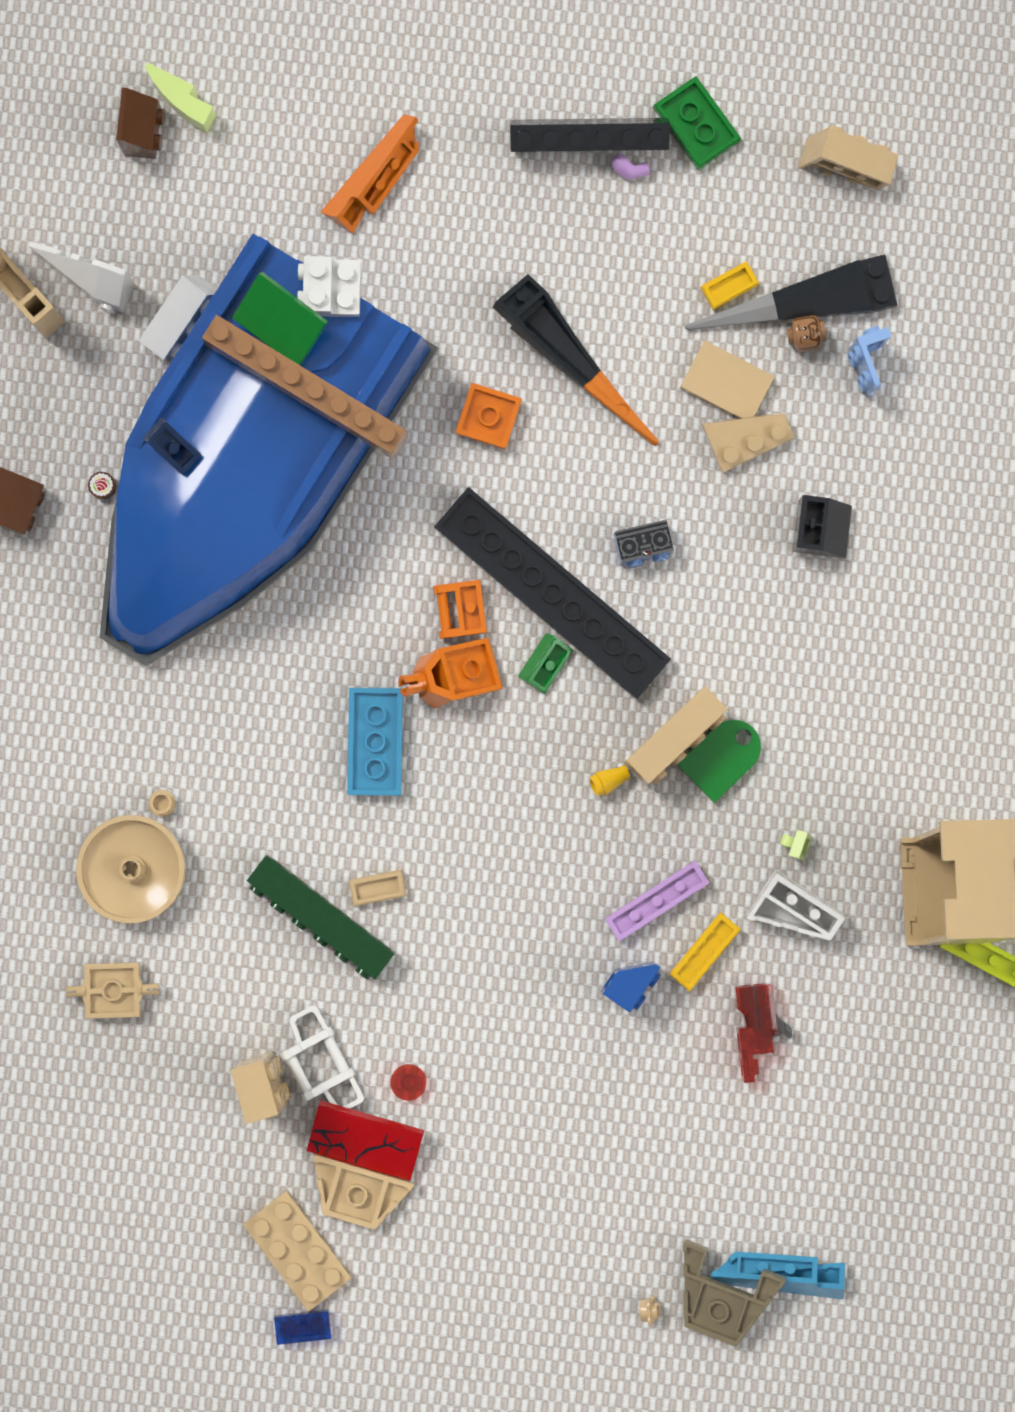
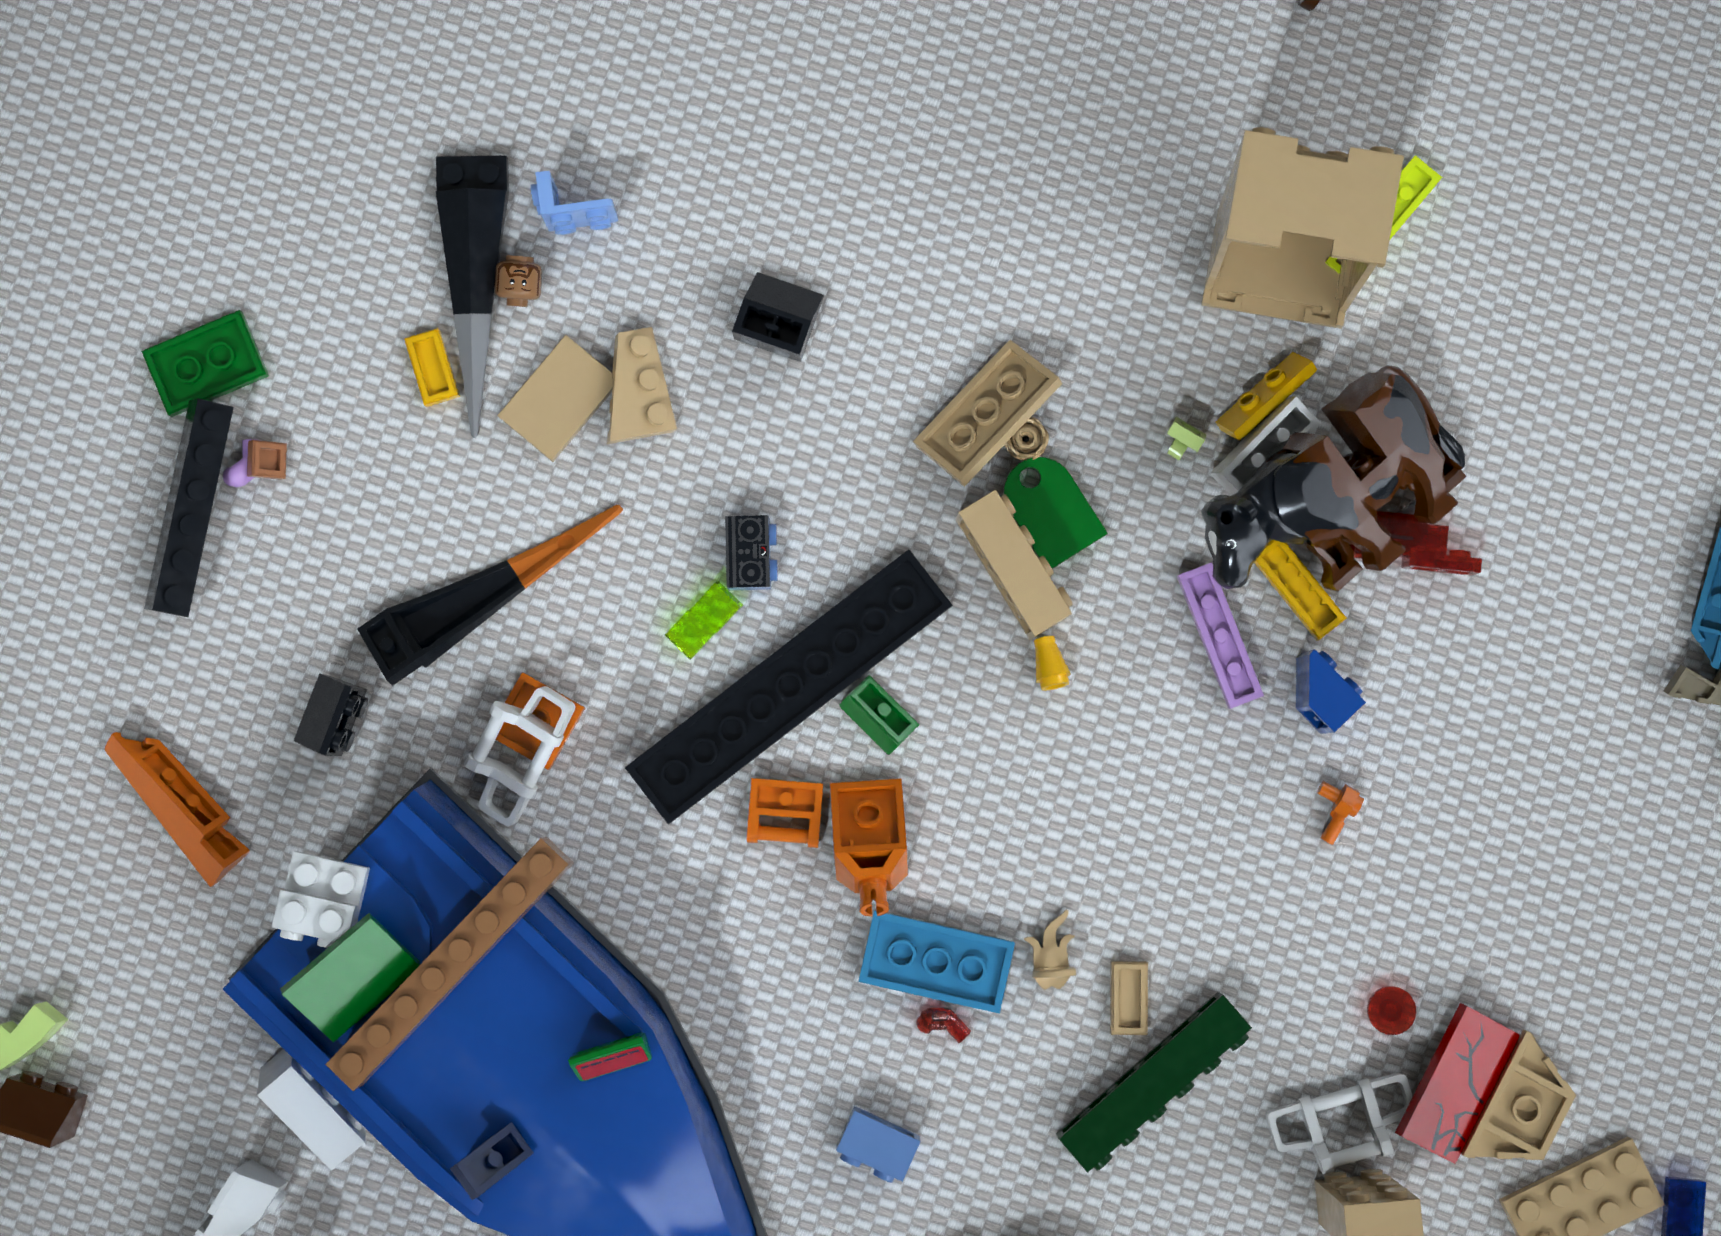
camera: 75 degrees left, 0 degrees up
tan wedge [798,126,899,190] -> none
none -> nougat tile [247,440,287,480]
none -> black slope [293,673,368,756]
none -> white bar [464,686,575,827]
none -> slope [568,1032,652,1081]
none -> clear neon green slope [665,581,744,660]
none -> medium blue brick [836,1106,921,1183]
none -> tan plate [913,340,1062,487]
none -> clear red arm [916,1007,971,1043]
none -> tan plate [1005,417,1049,461]
none -> tan piece [1024,909,1076,990]
none -> animal [1201,365,1466,591]
none -> yellow plate [1215,352,1317,441]
none -> orange piece [1317,781,1364,845]

